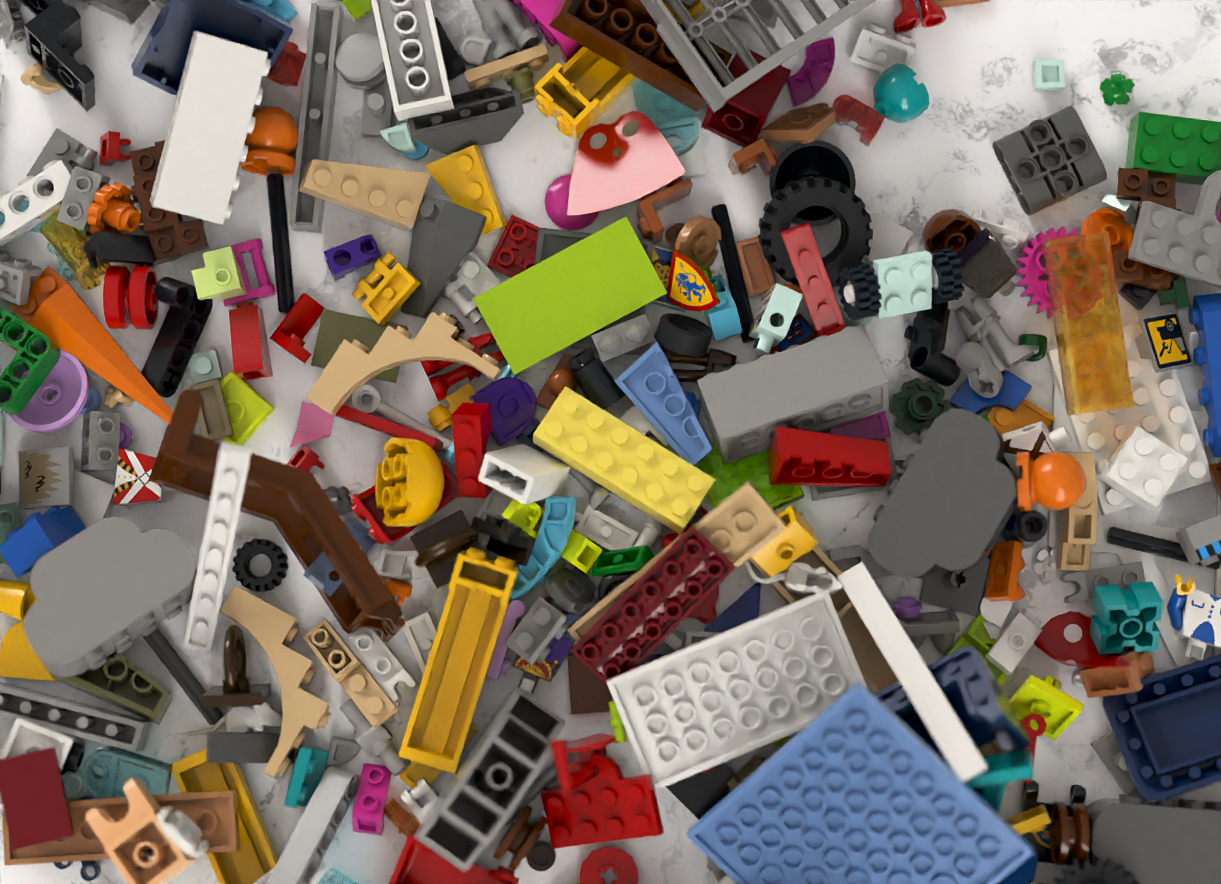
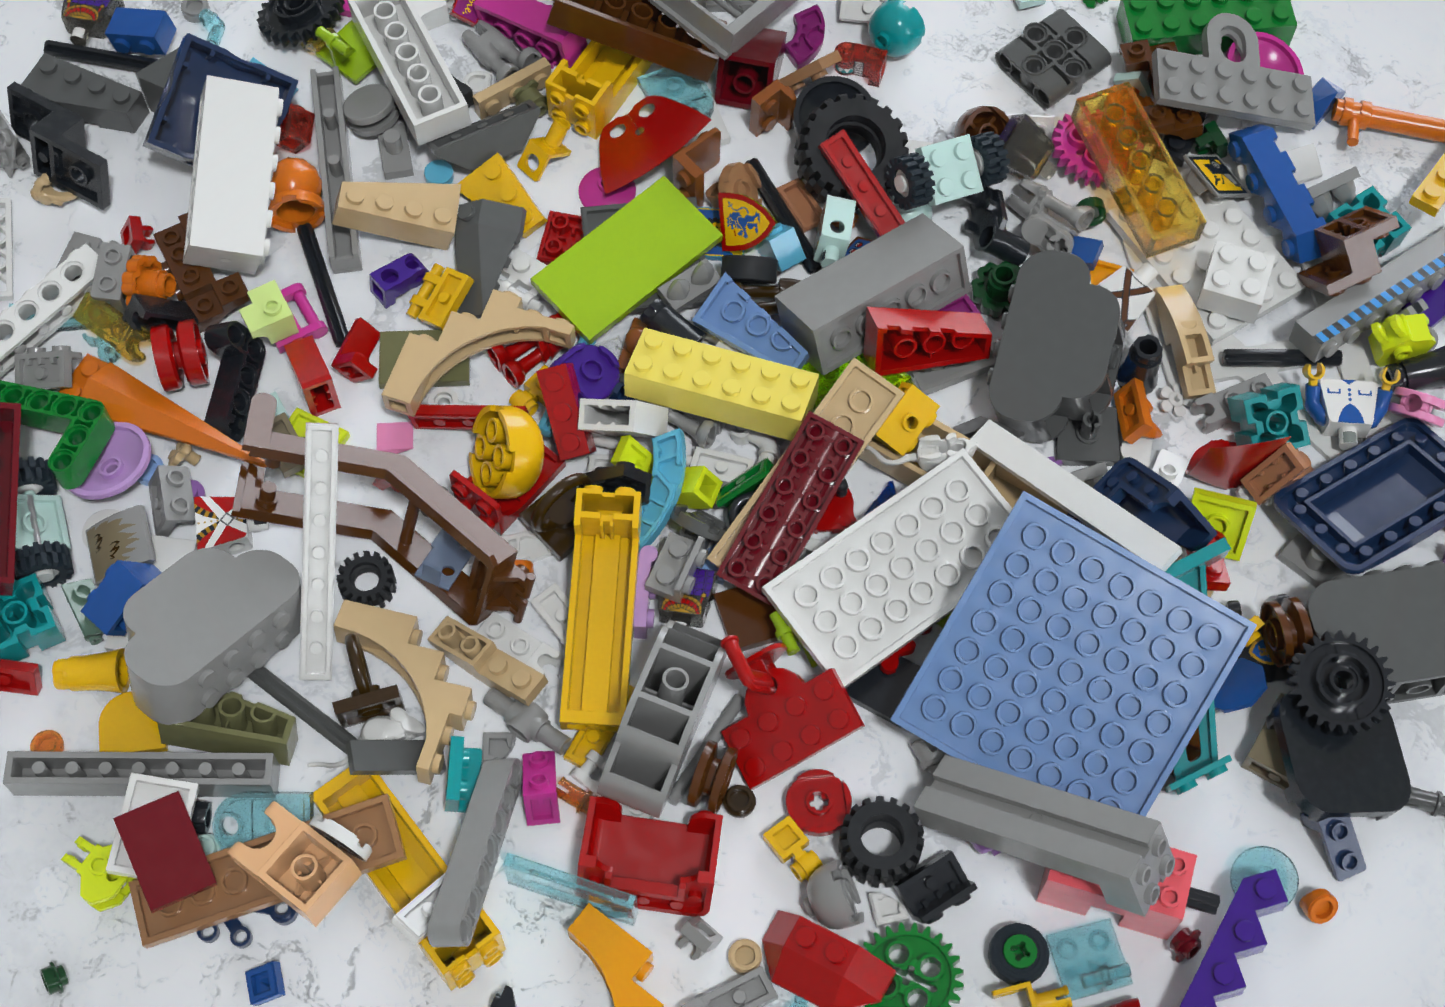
camera: 15 degrees left, 20 degrees down
light aqua tile [380,122,416,153] -> none
orange tile [1017,451,1087,512] -> none
none -> yellow bracket [517,116,571,181]

